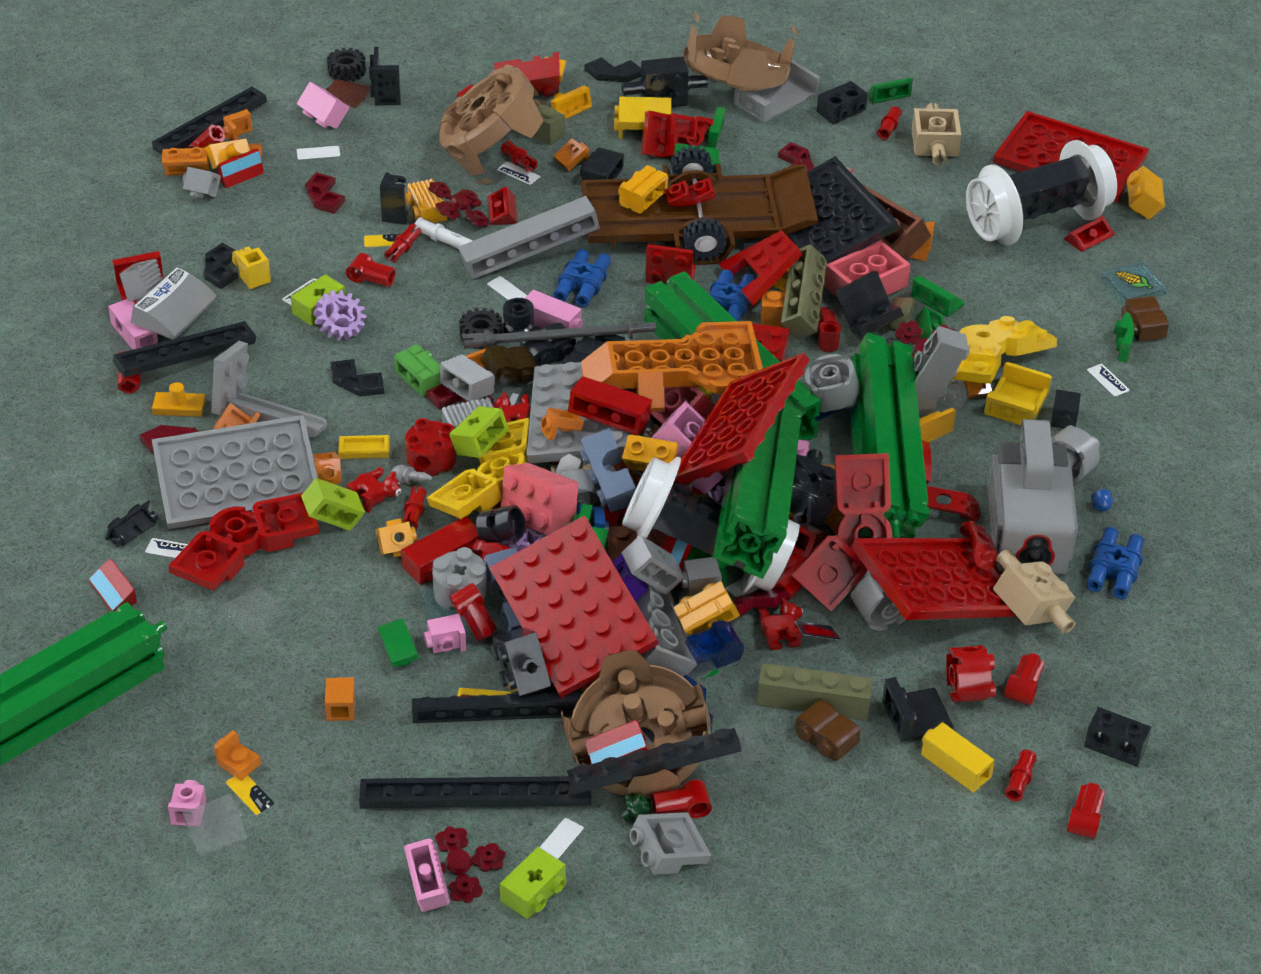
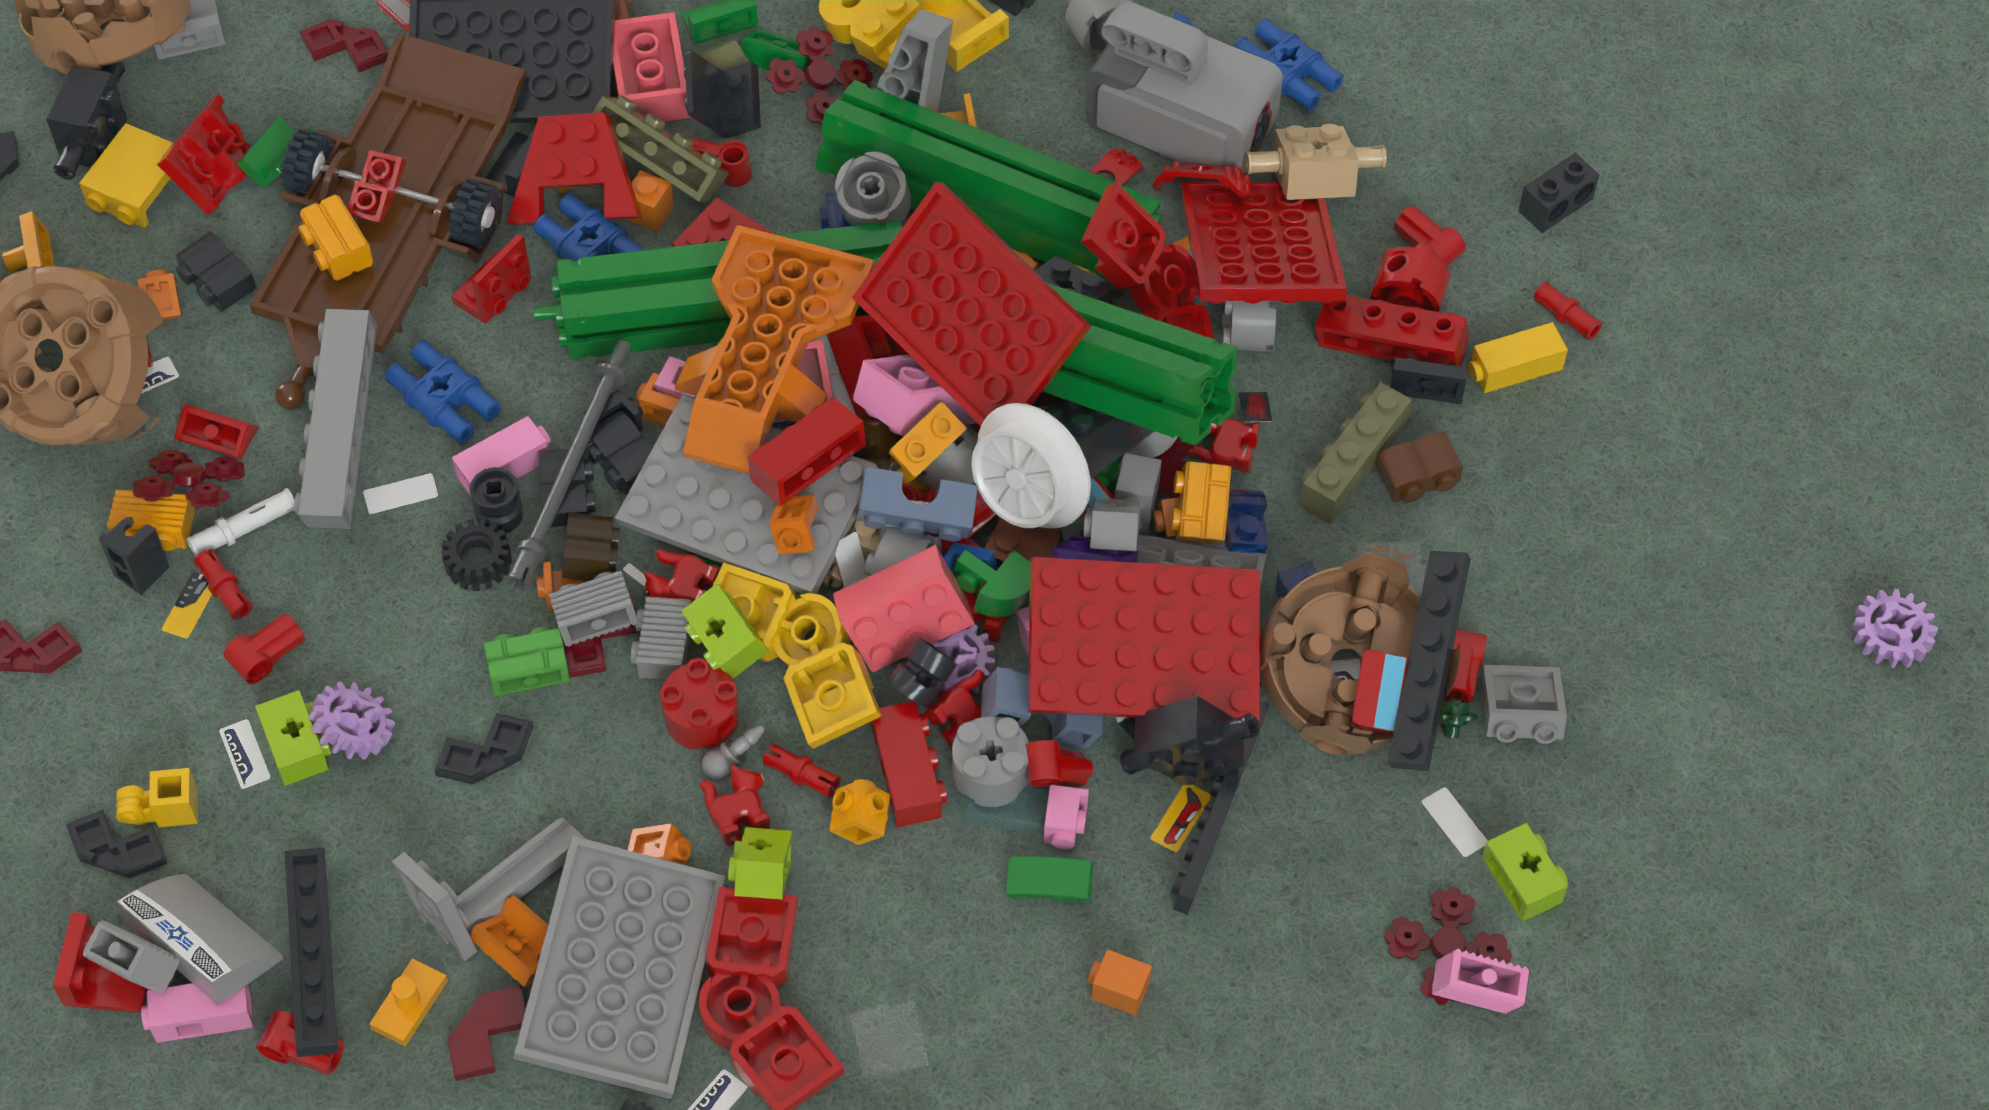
camera: 65 degrees left, 15 degrees up
yellow tile [338,435,390,459] -> none
black plate [359,776,591,809] -> none
green tile [706,107,726,148] -> none
red piece [1067,782,1105,839] -> none
none -> red brick [1315,293,1469,367]

